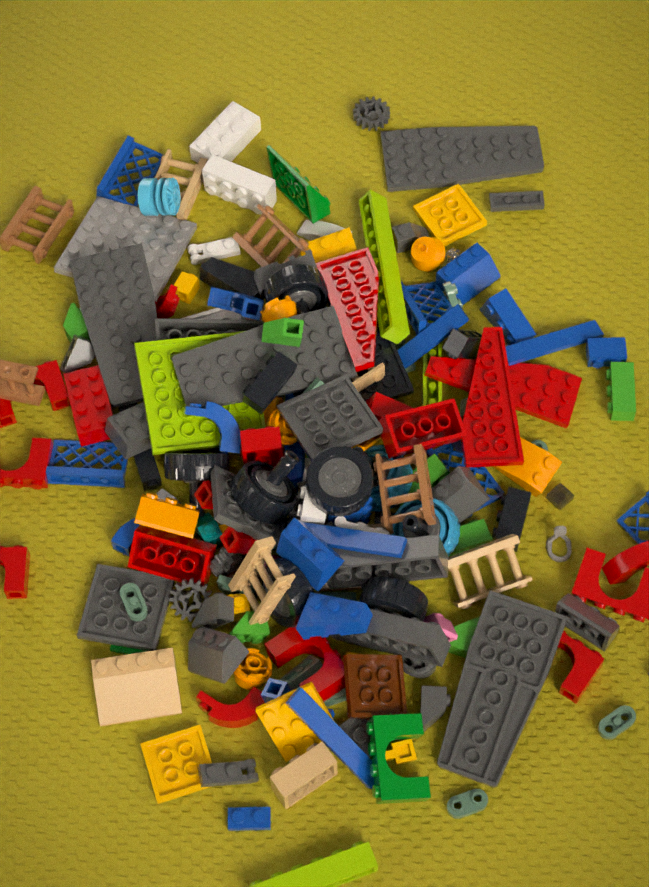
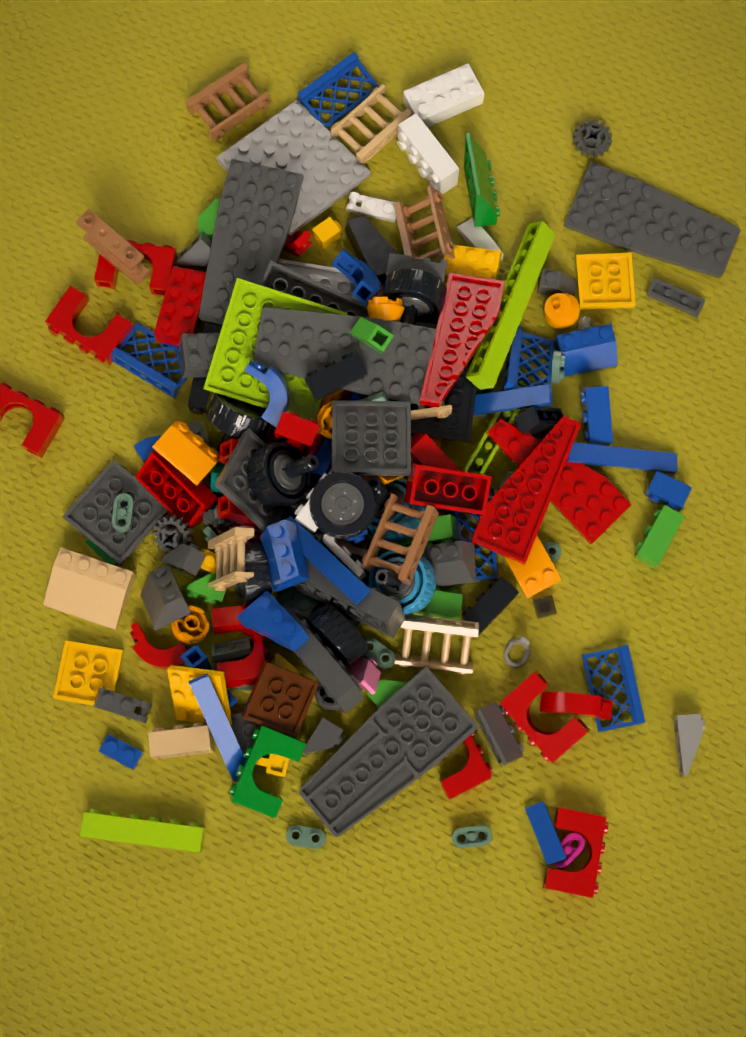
camera: 25 degrees right, 15 degrees up
medium azure wheel [138,178,181,216] -> none
none -> sand green plate [363,638,395,670]

